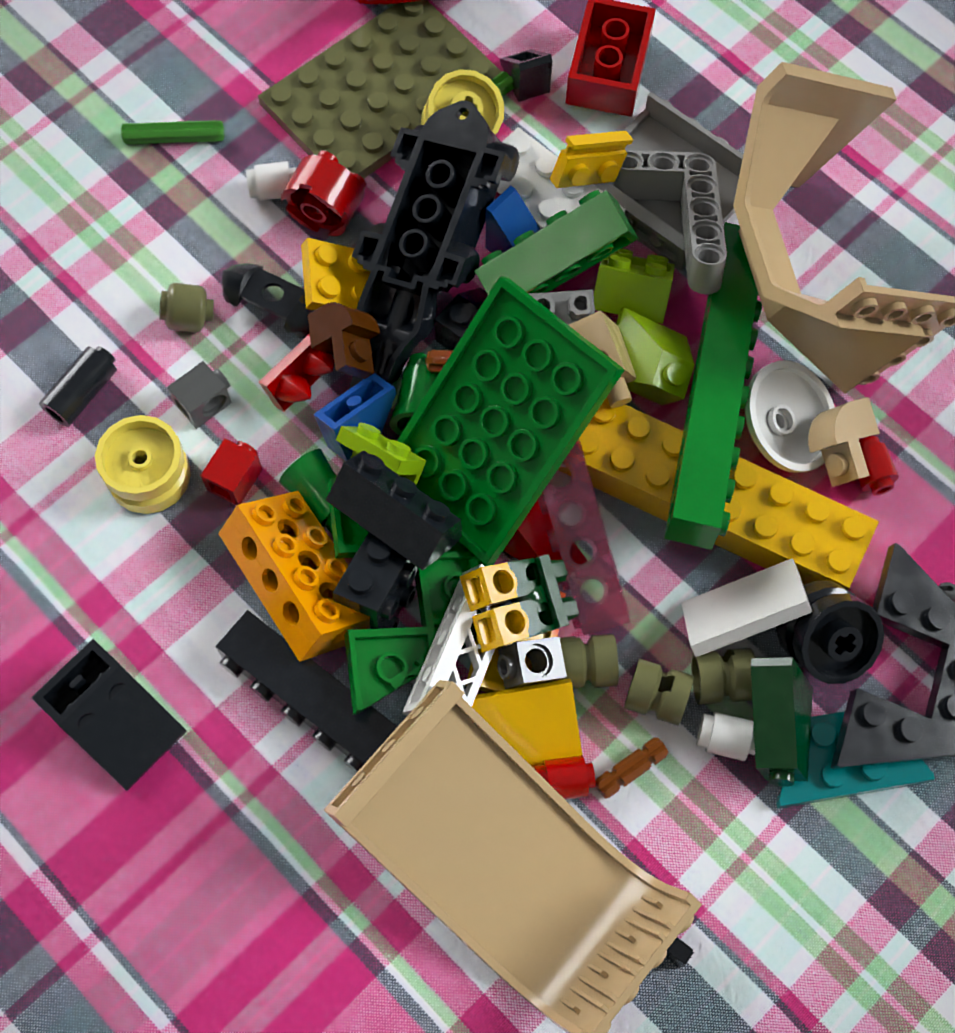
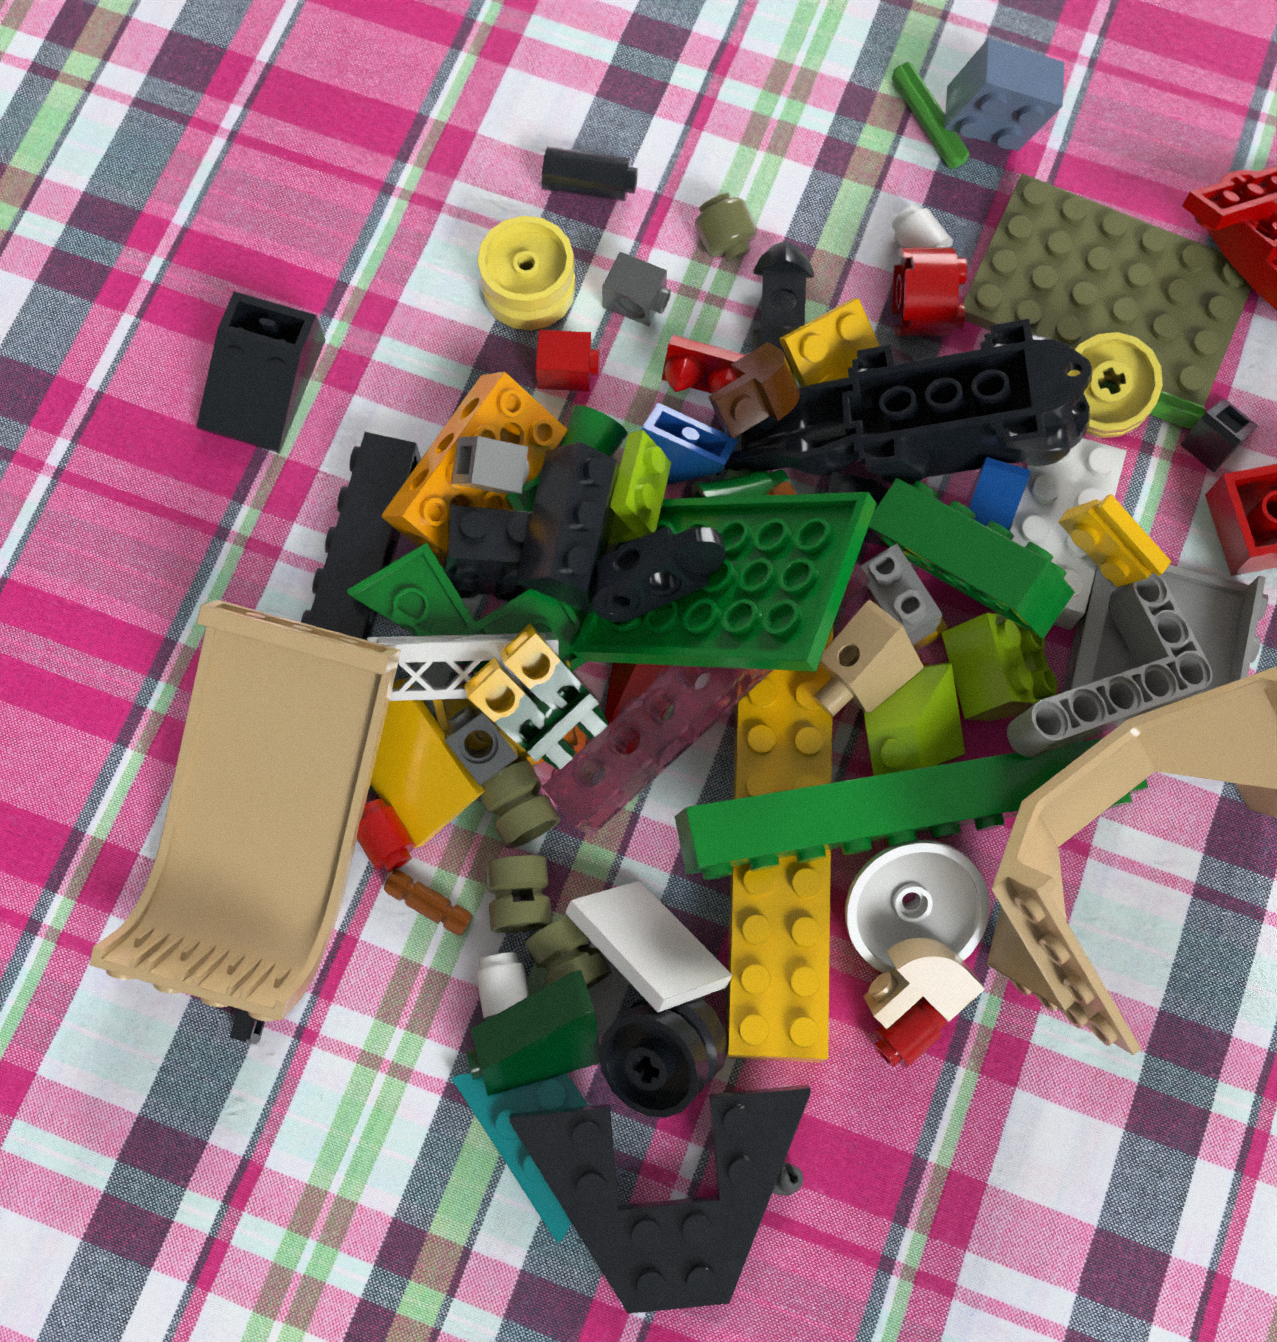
camera: 65 degrees right, 5 degrees up
none -> light grey brick [451,436,529,494]
none -> black piece [591,526,726,622]
none -> sand blue brick [944,38,1064,151]

